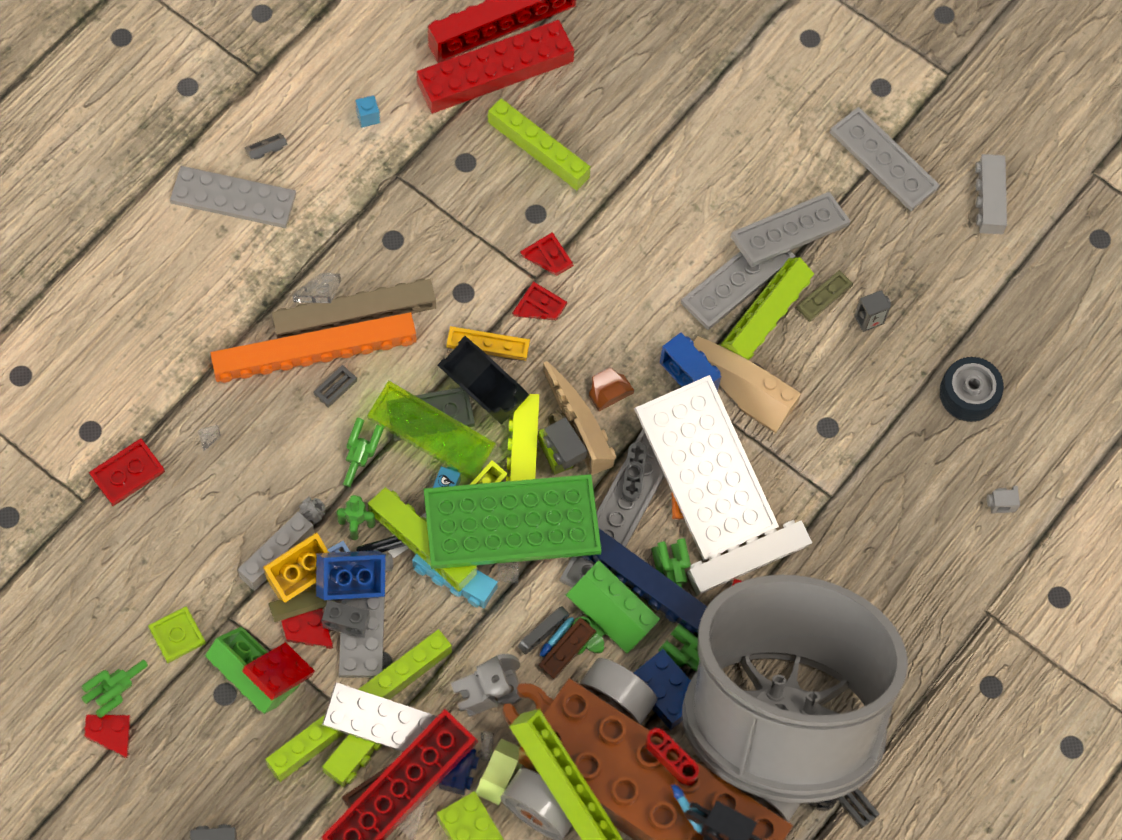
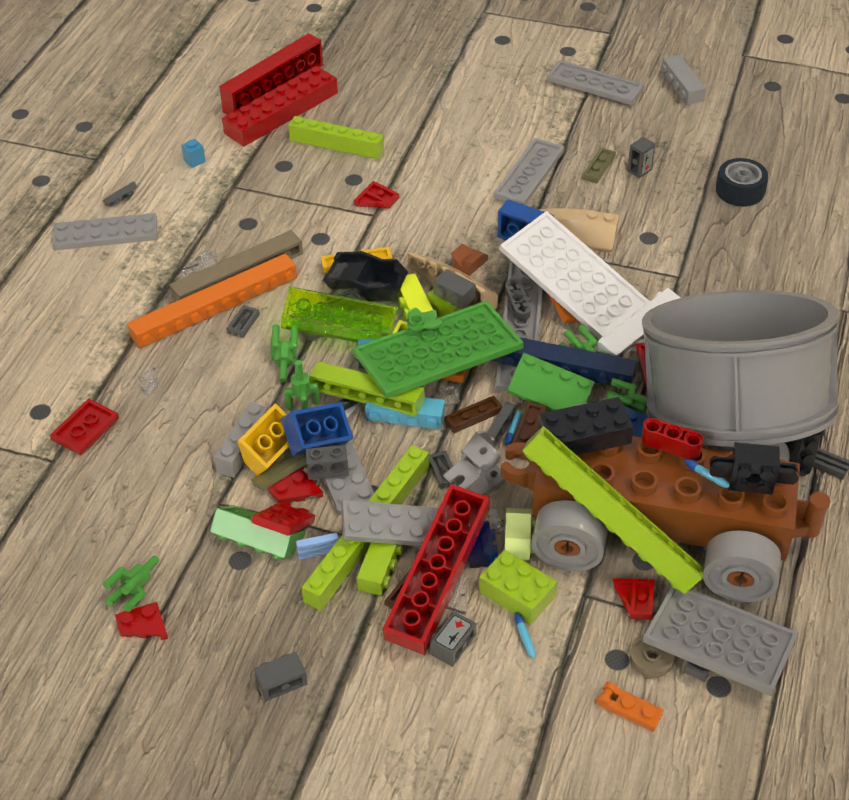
camera: 15 degrees left, 20 degrees down
lime tile [148,606,206,663] -> none
light grey gear [299,497,325,524] -> none
red wing [512,281,567,320] -> none
lime brick [721,257,814,360] -> none
light grey plate [730,192,851,267] -> none
light grey brick [987,486,1020,513] -> none
none -> light blue tile [296,533,339,560]
none -> bright green plate [407,308,443,332]
none -> dark grey tile [429,451,454,489]
none -> reddish brown tile [444,395,503,434]
none -> black brick [538,397,634,455]

